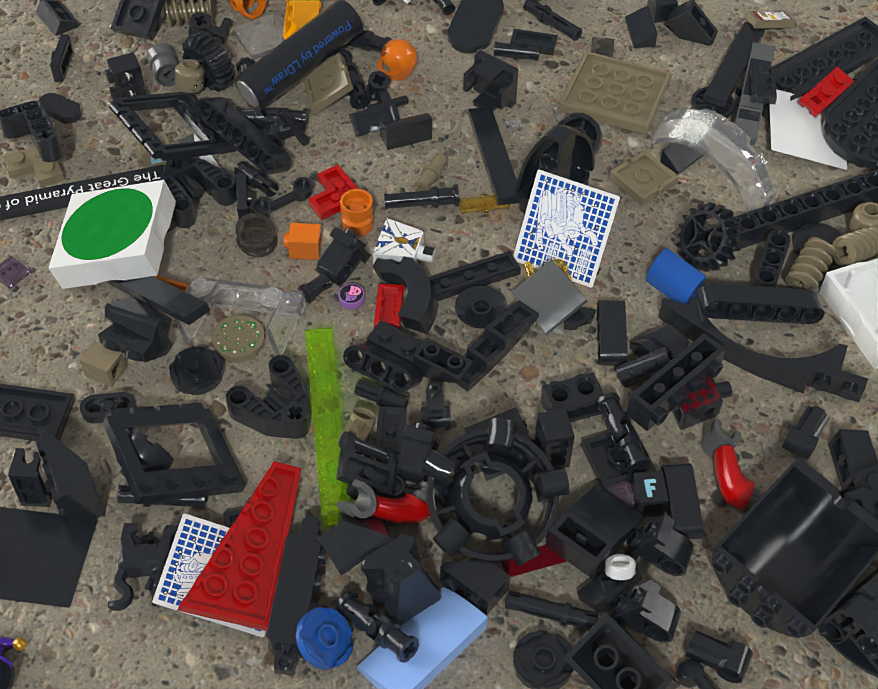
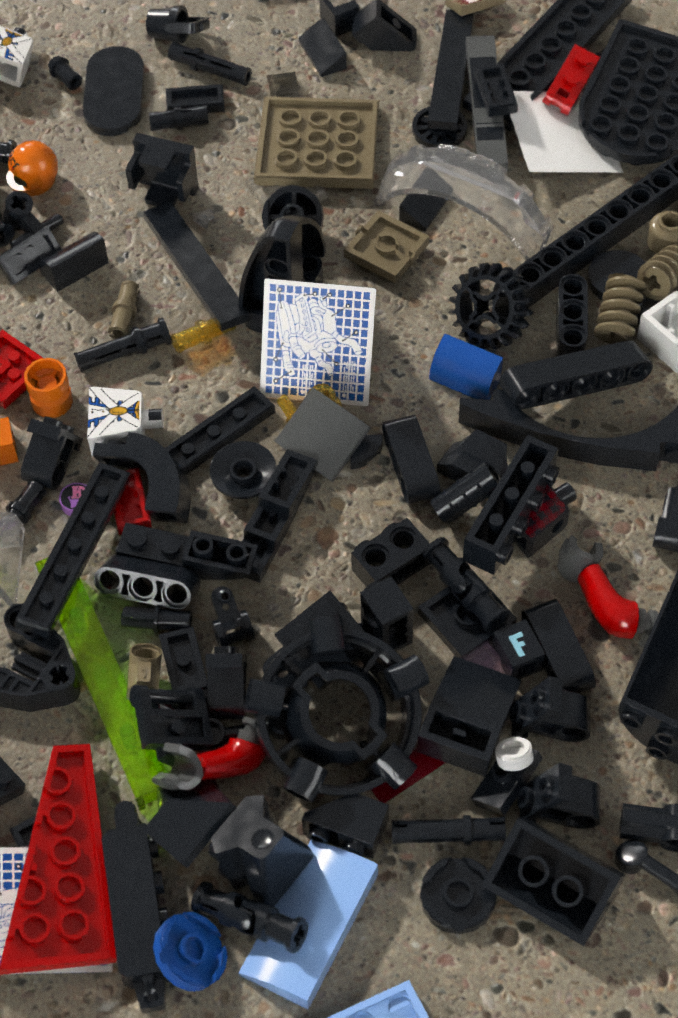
camera: 15 degrees left, 5 degrees up
none -> black tile [15,462,130,639]

